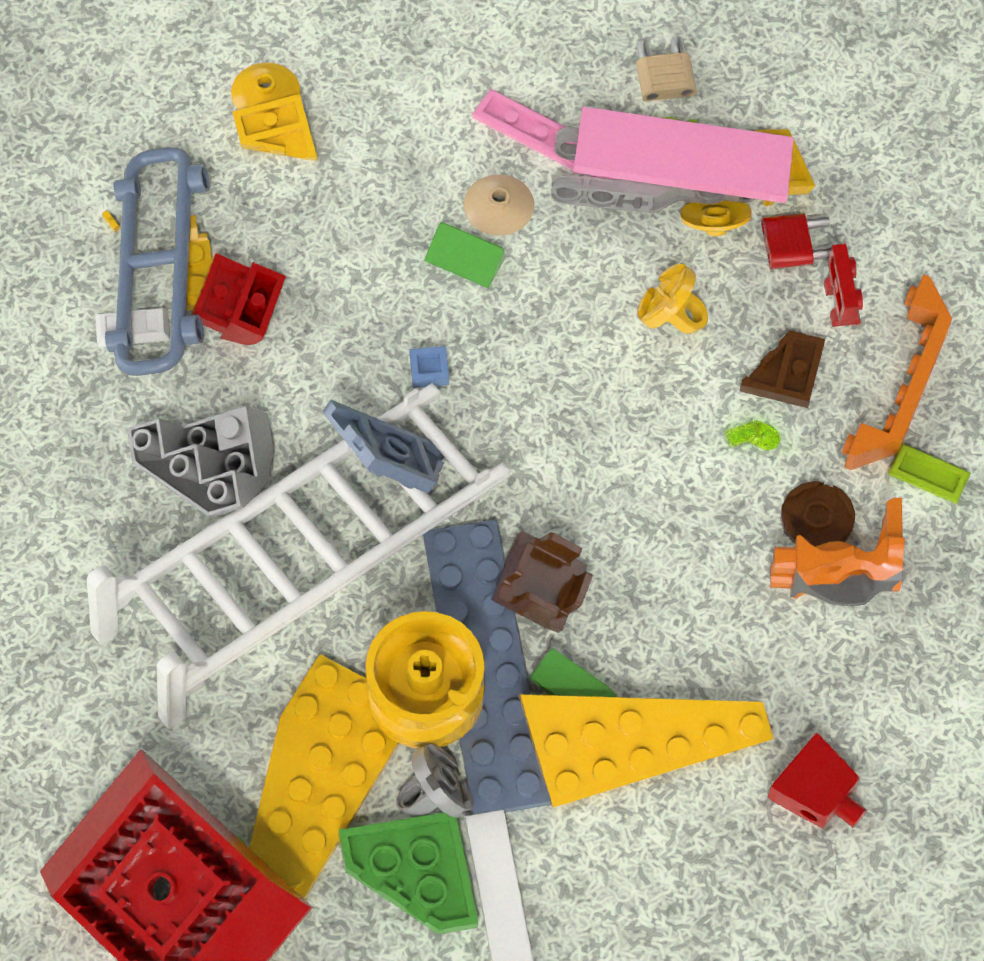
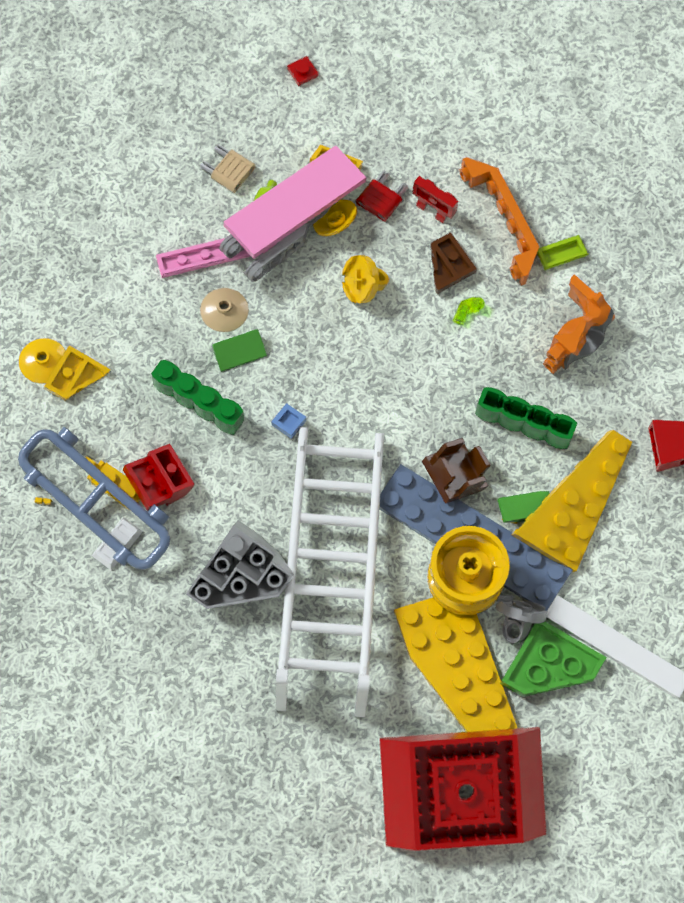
camera: 50 degrees left, 5 degrees up
sand blue wing [323,400,444,493] -> none
reddish brown tile [780,481,856,547] -> none
none -> green brick [151,360,244,435]
none -> red plate [287,56,318,86]
none -> green brick [475,387,578,449]

